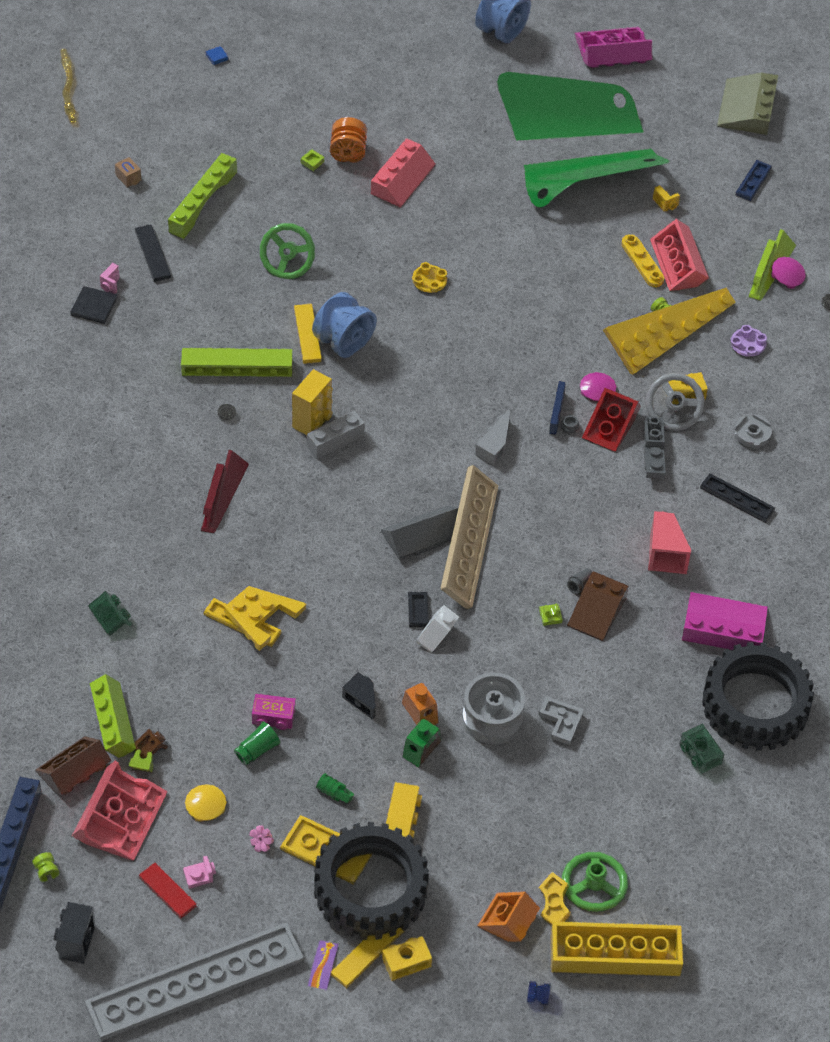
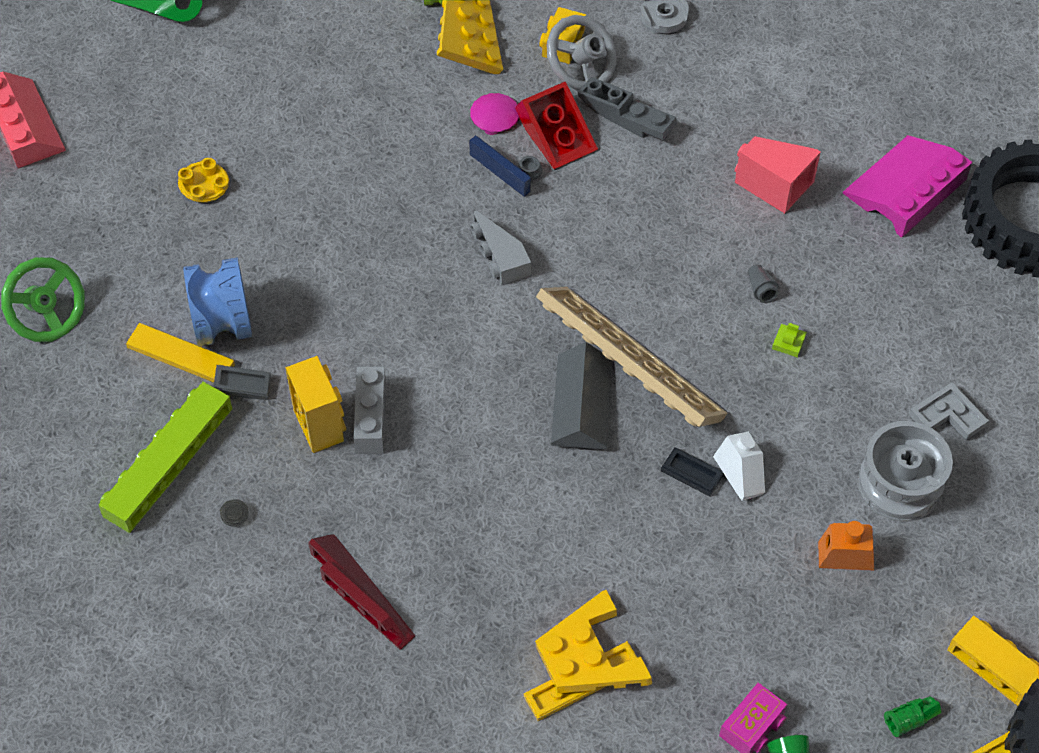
camera: 55 degrees left, 5 degrees up
black slope [342,672,376,719] -> none
green torso [402,719,441,768] -> none
reddish brown slope [567,571,629,641] -> none
black tile [700,473,775,523] -> none
none -> dark grey tile [213,365,271,400]

